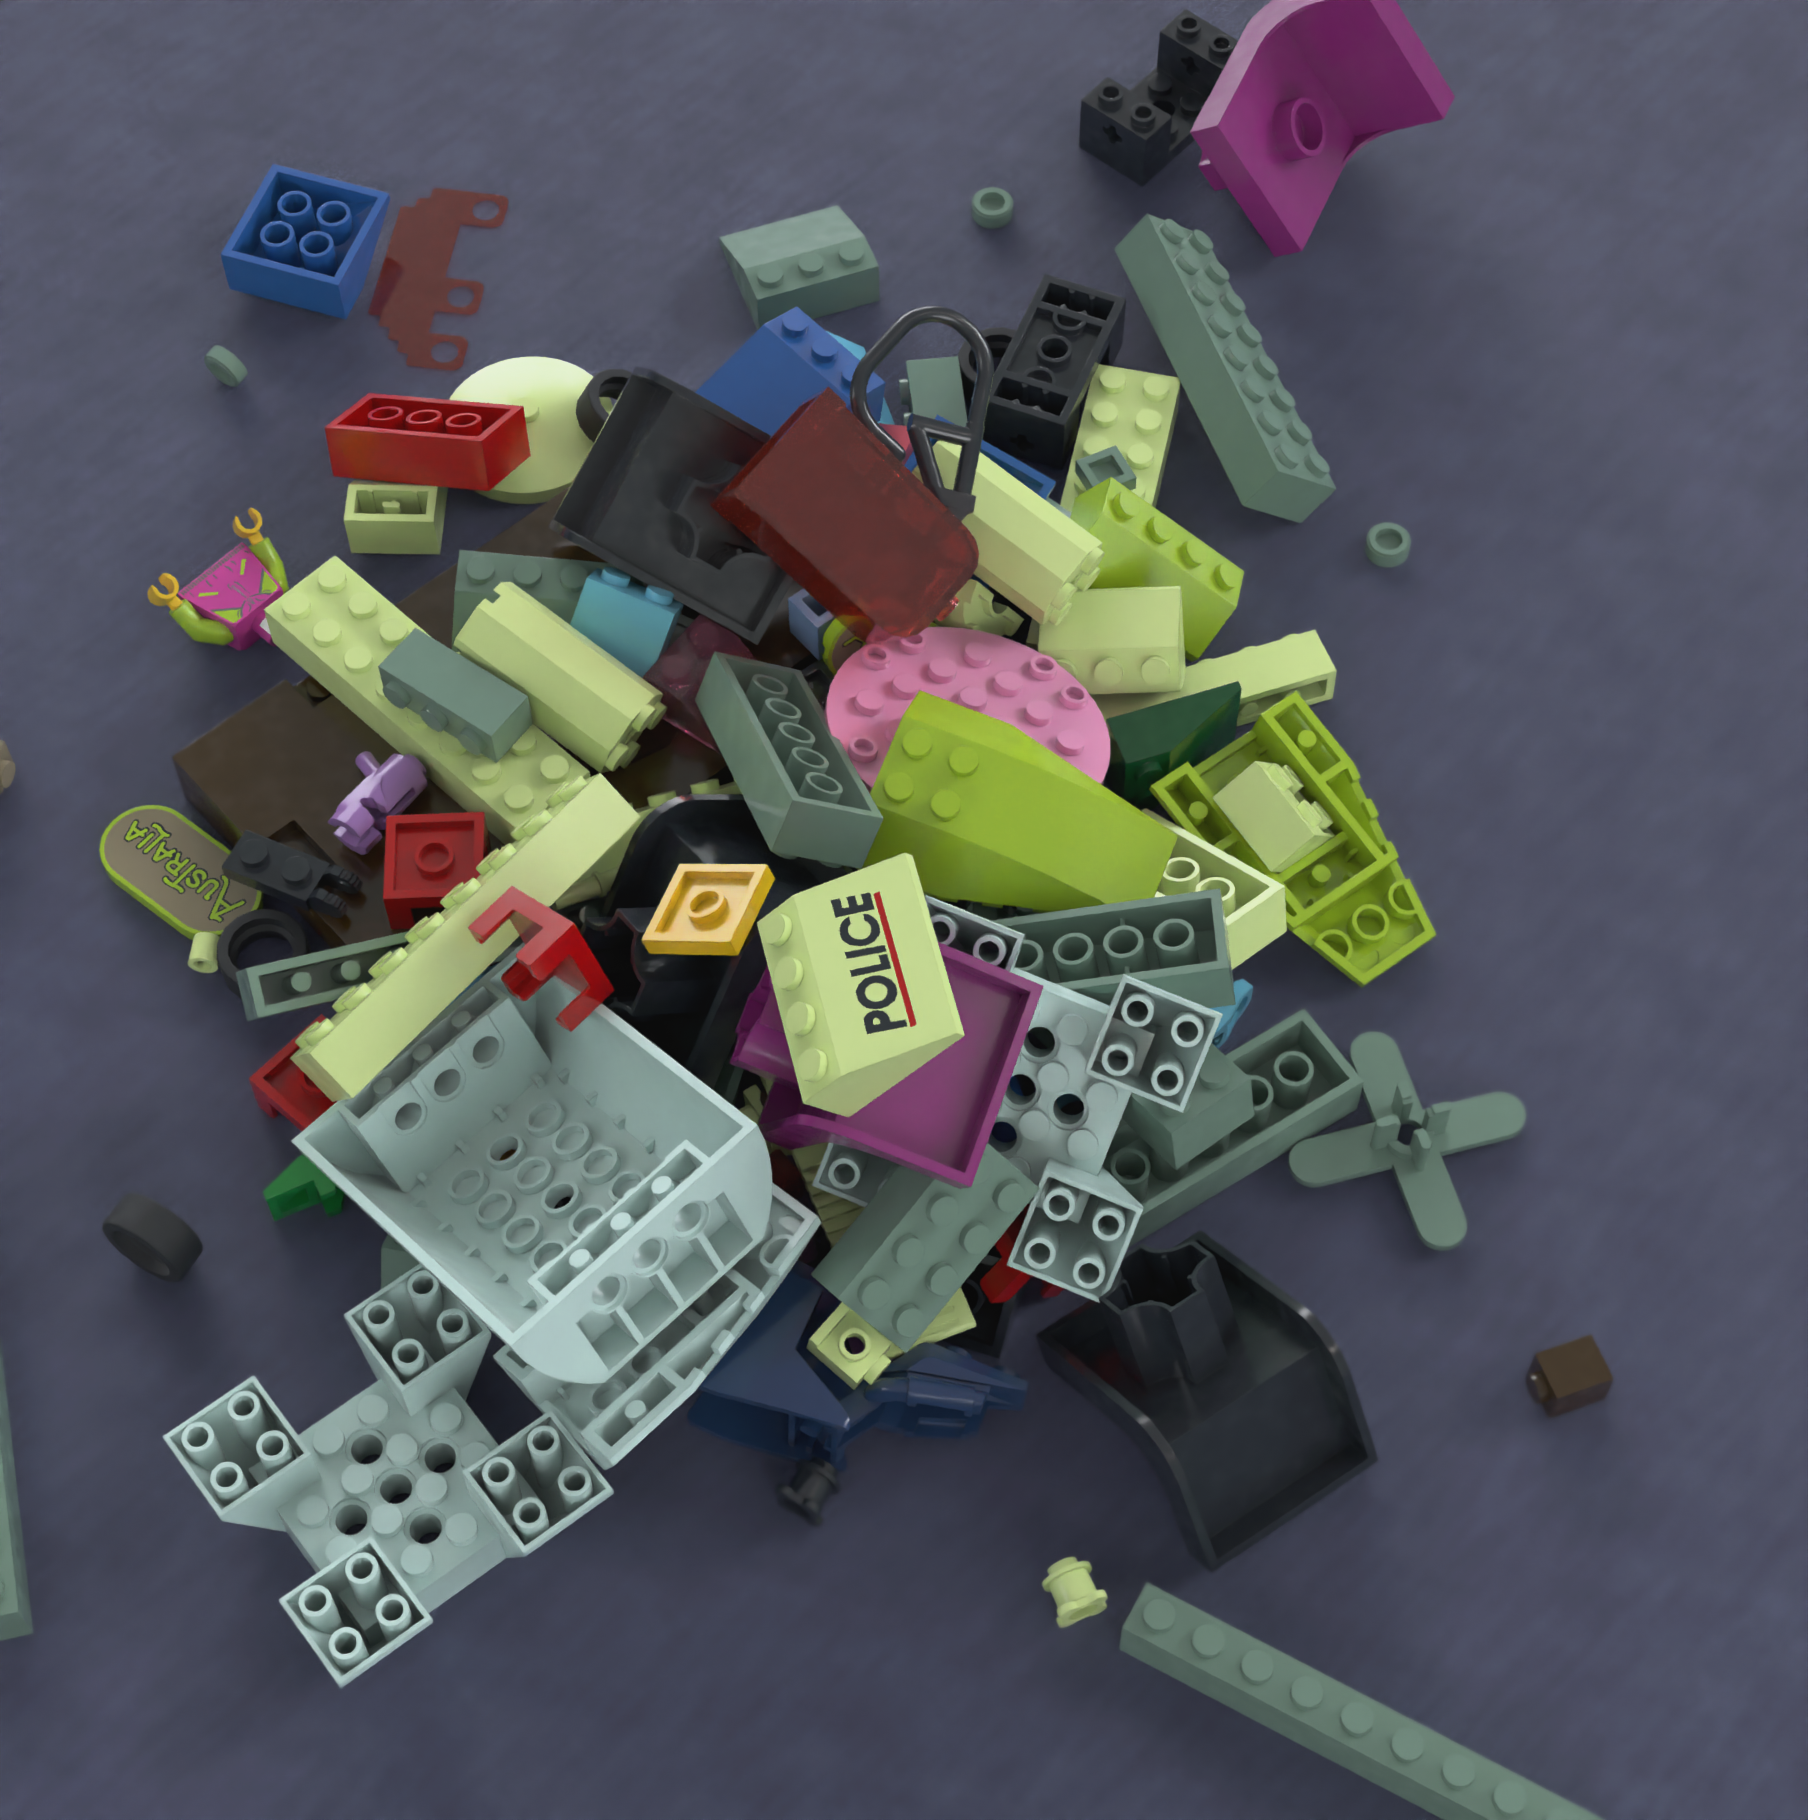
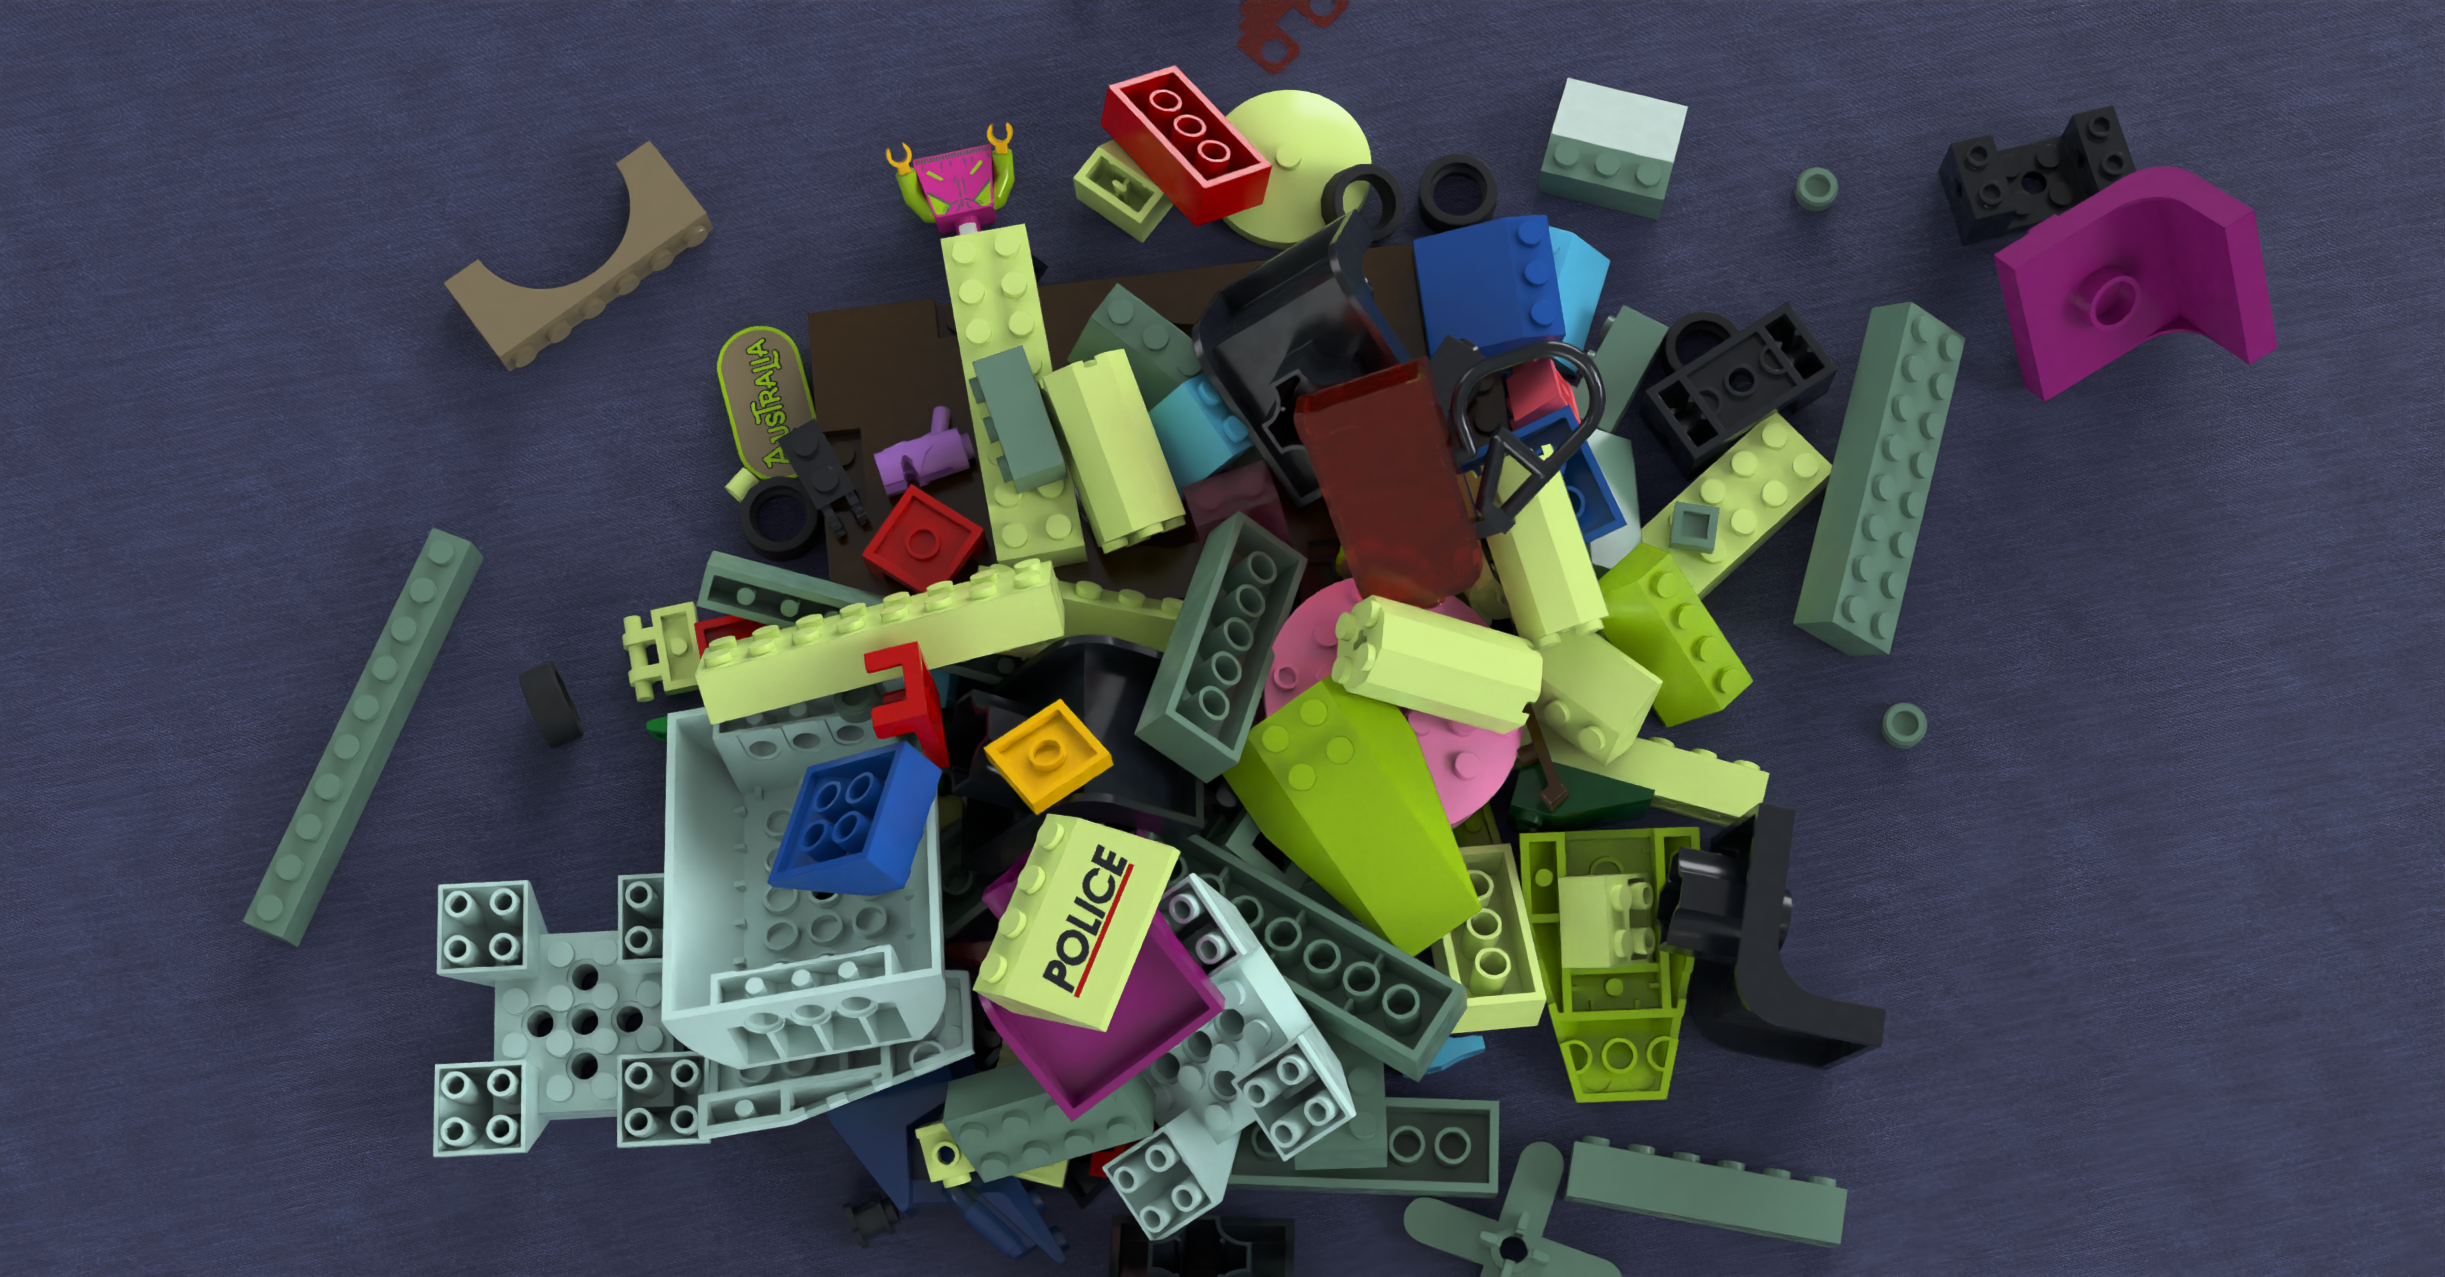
camera: 40 degrees right, 15 degrees up
none -> yellowish green plate [622,601,700,702]
none -> blue slope [767,740,942,896]
none -> sand green tile [834,684,882,723]
none -> yellowish green brick [1331,595,1543,734]
none -> black tyre [1418,153,1498,233]
none -> dark brown piece [1517,703,1570,814]
none -> sand green brick [1563,1136,1848,1248]
none -> black piece [1655,803,1886,1070]

